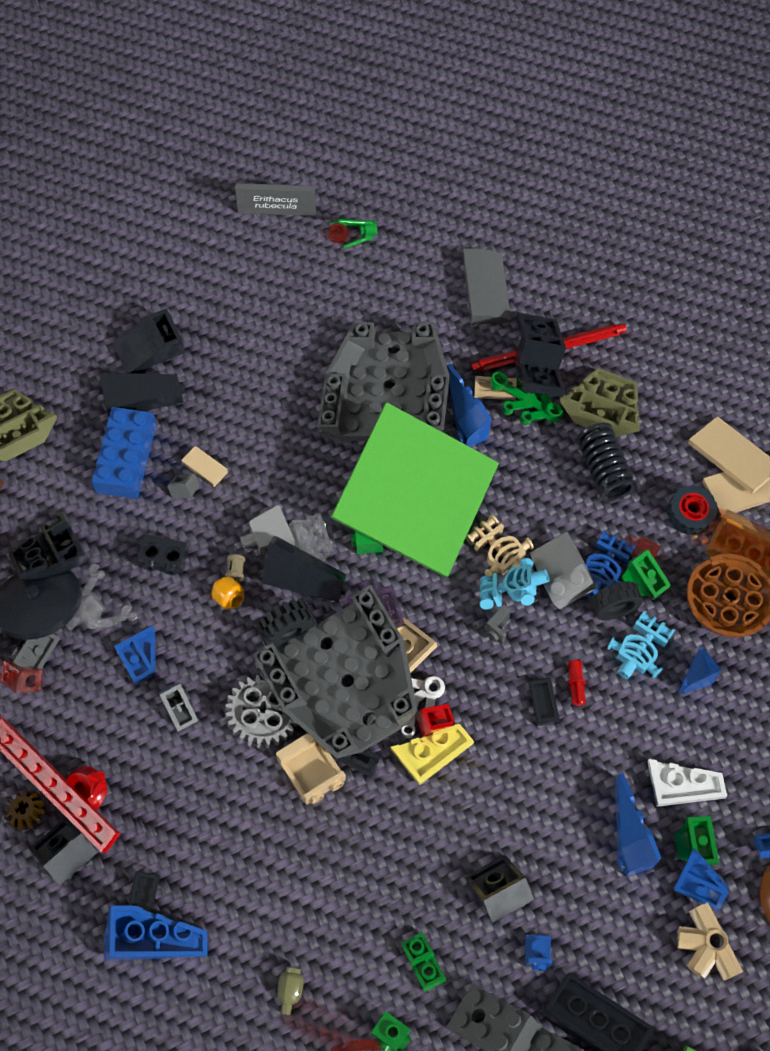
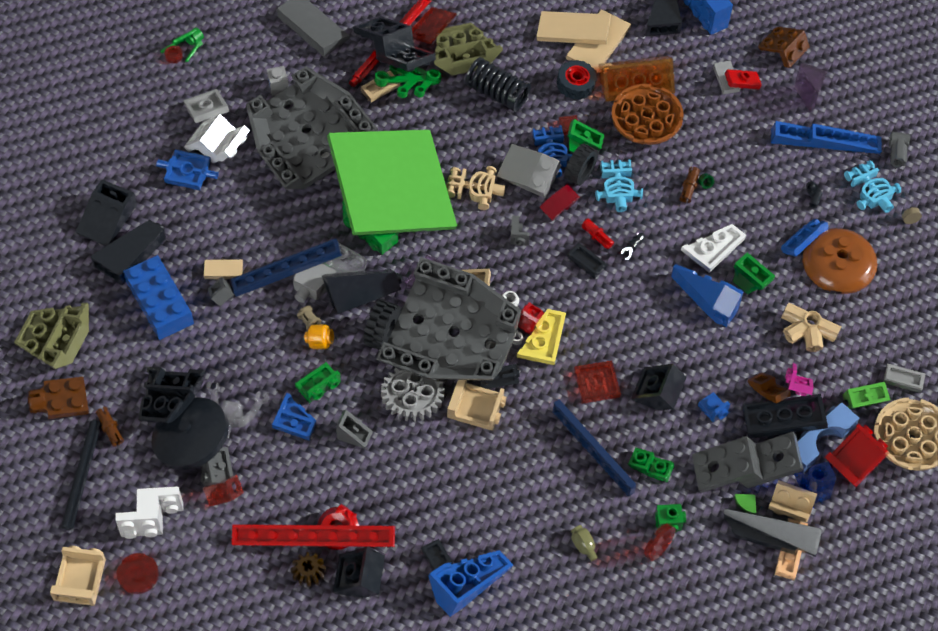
camera: 40 degrees left, 5 degrees down
black brick [137,534,189,575] -> none
dark grey tile [235,183,316,216] -> none
blue wedge [447,364,491,447] -> none
medium azure piece [480,558,549,609] -> none
blue wing [674,848,729,911] -> none
blue slope [679,647,721,694] -> none
none -> blue plate [156,149,219,190]
none -> light grey hinge [183,89,229,123]
none -> white bracket [183,114,250,163]
none -> dark blue tile [230,238,342,297]
none -> light grey brick [267,66,289,96]
none -> green bracket [295,362,341,403]
none -> clear red container [412,7,457,44]
none -> dark red slope [540,184,580,221]
none -> dark blue tile [552,399,637,497]
none -> clear red tile [574,361,621,404]
none -> black piece [617,233,645,261]
none -> reddish brown pin [679,167,700,203]
none -> dark green hinge [698,173,714,189]
none -> reddish brown slope [748,372,791,403]
none -> dark pink bracket [785,363,814,396]

